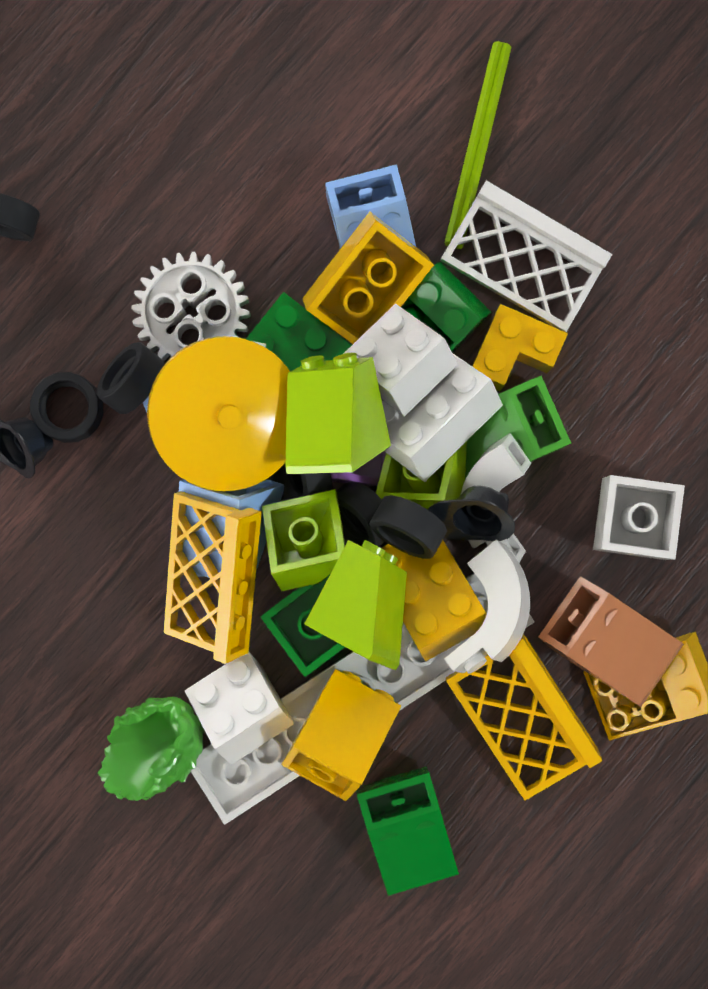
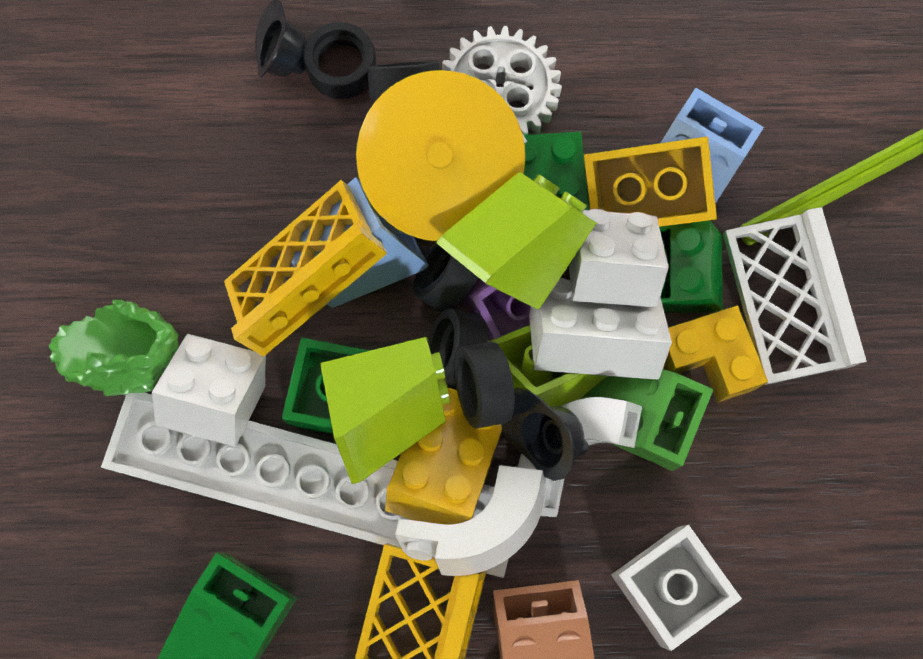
camera: 50 degrees right, 10 degrees down
lime slope [262,489,345,591] -> none
yellow slope [281,669,401,801] -> none

